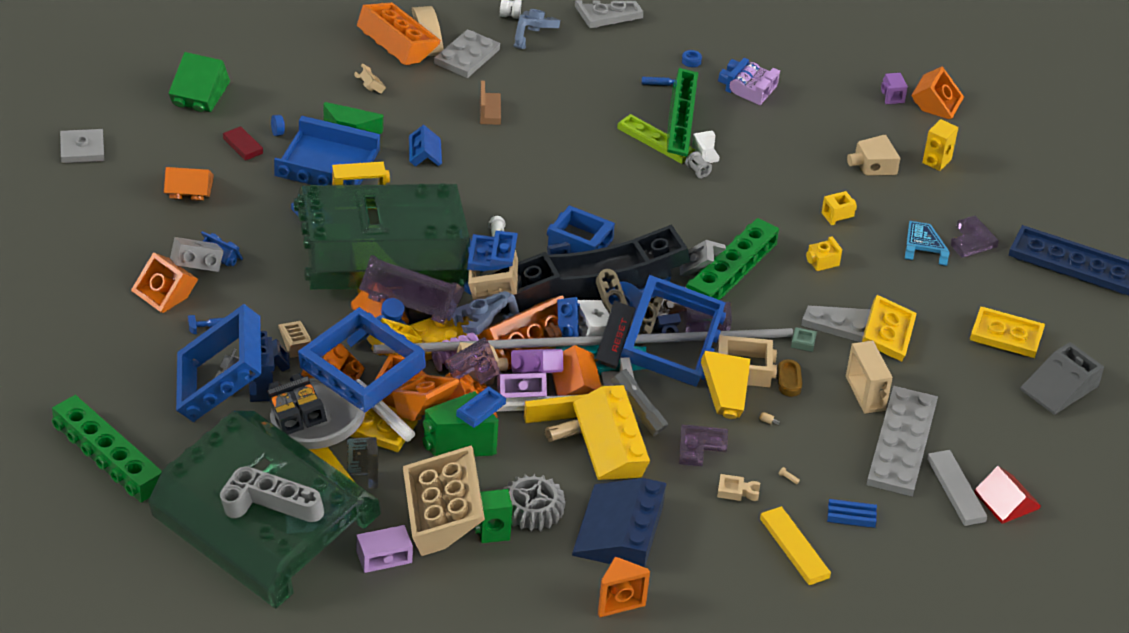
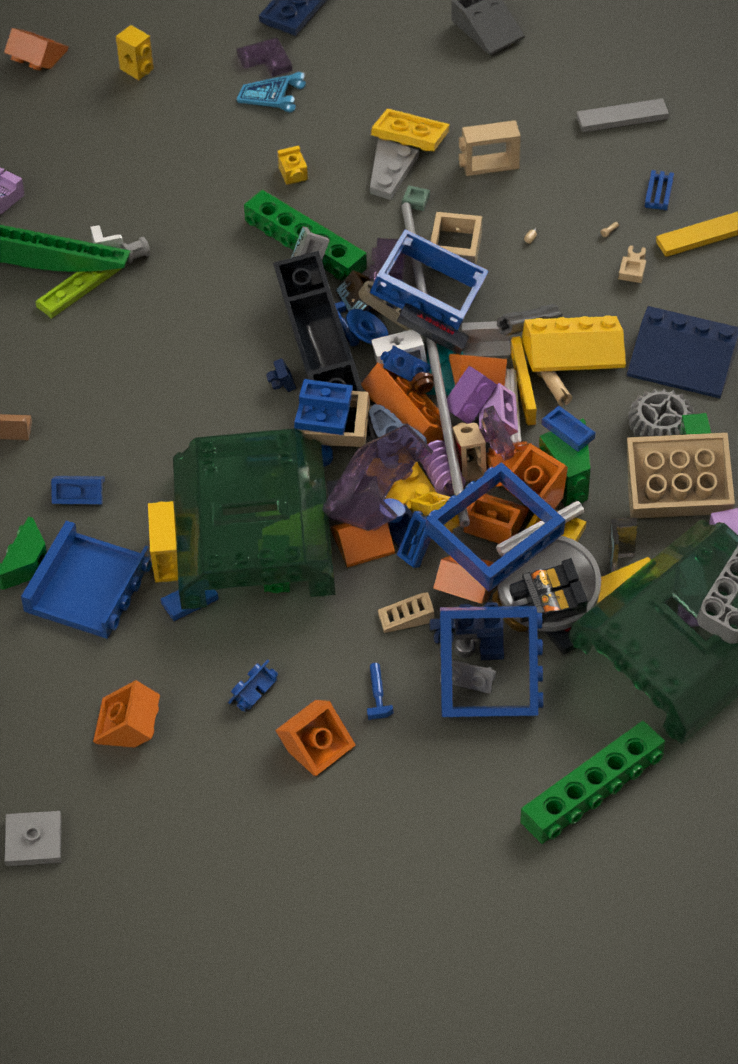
camera: 80 degrees left, 10 degrees up
light grey brick [170,237,223,272] -> none
dark red tile [223,126,263,161] -> none
blue tile [271,115,285,136] -> none
white pin [488,216,506,237] -> none
blue window [547,205,615,253] -> none
dark tan beam [596,269,633,326] -> none
clear purple plate [679,424,728,466] -> none
yellow slope [701,351,750,419] -> none
pearl gold tile [777,360,802,397] -> none
yellow brick [821,191,857,225] -> none
tan torso [847,135,900,175] -> none
light grey plate [866,386,938,497] -> none
medium lavender brick [881,73,908,104] -> none
yellow plate [970,307,1045,358] -> none
slope [974,466,1041,524] -> none

